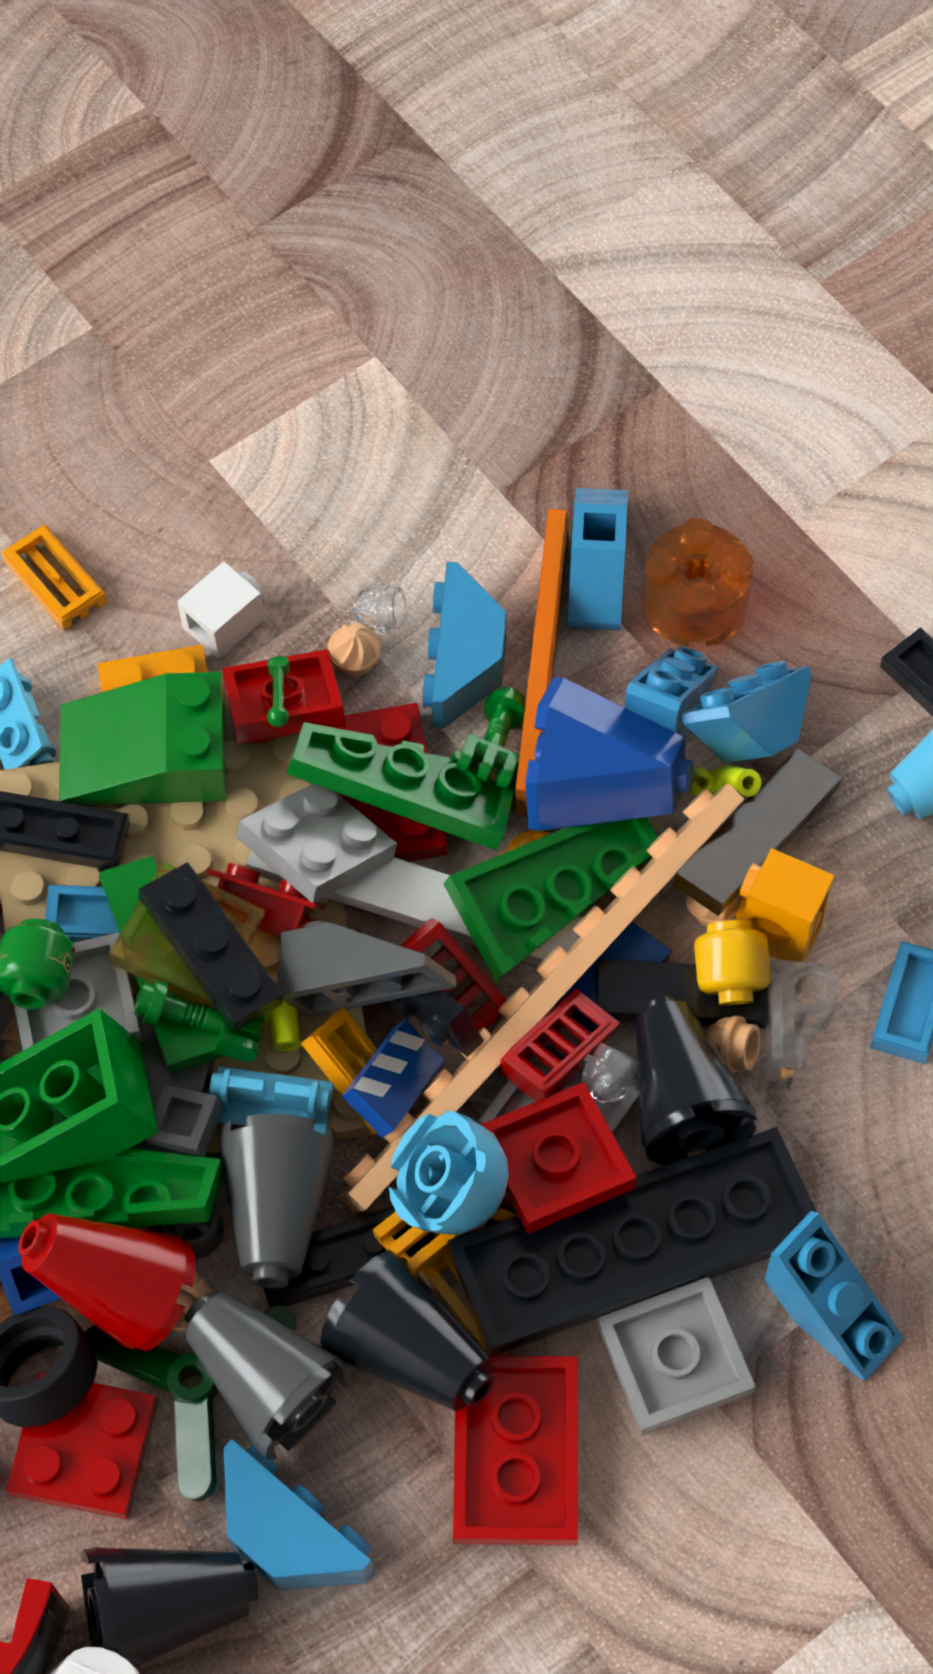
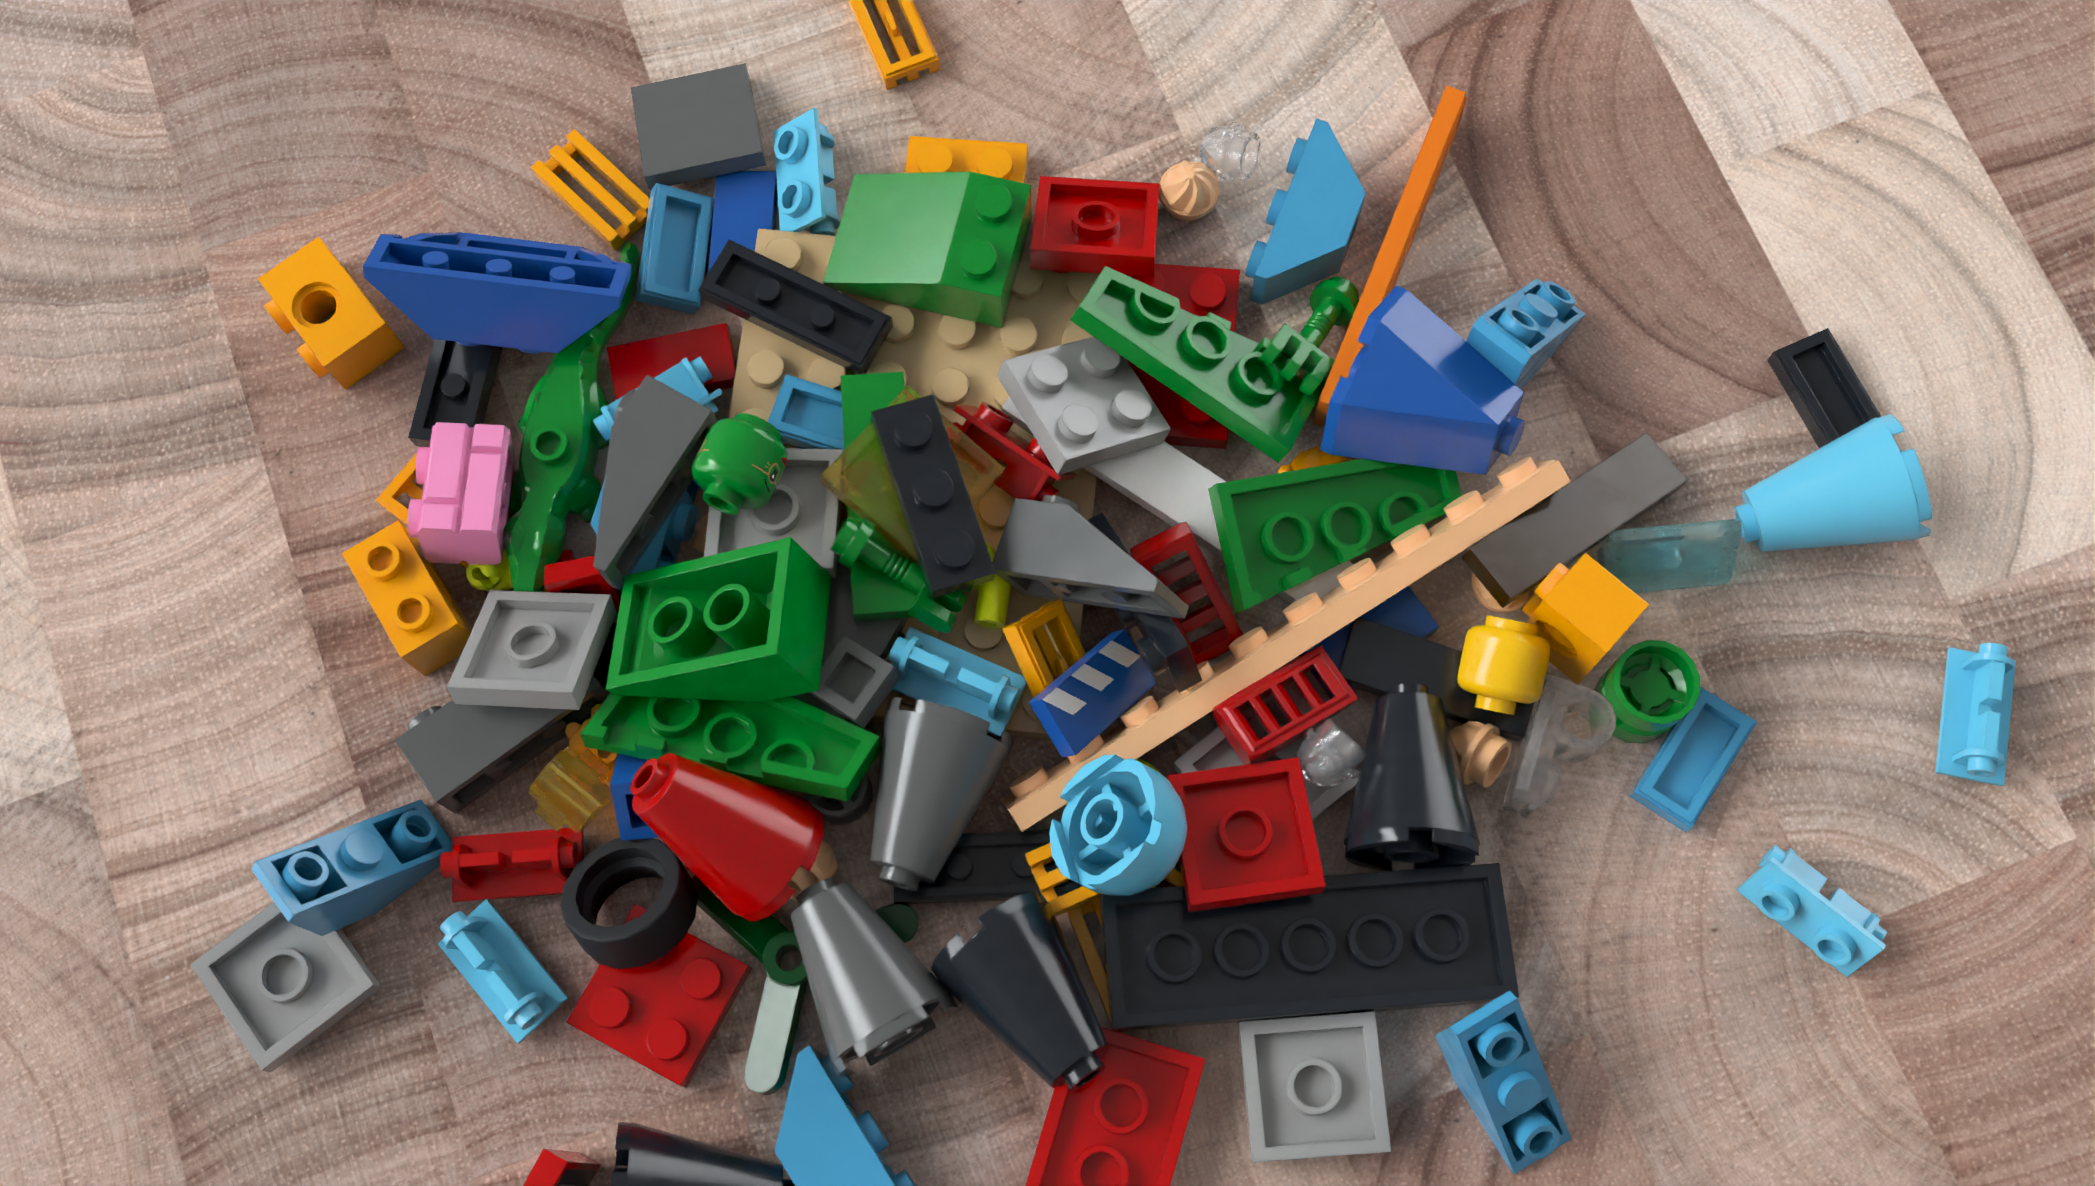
camera: 20 degrees right, 10 degrees up
white brick [177,561,265,660] -> none
green hinge [267,656,290,728] -> none
dark azure slope [567,488,628,630] -> none
clear orange brick [643,517,753,646] -> none
dark azure slope [681,661,811,763] -> none
neon yellow arm [688,764,761,797] -> none
none -> green wheel [1593,640,1700,744]
none -> clear light blue slope [1597,519,1742,593]

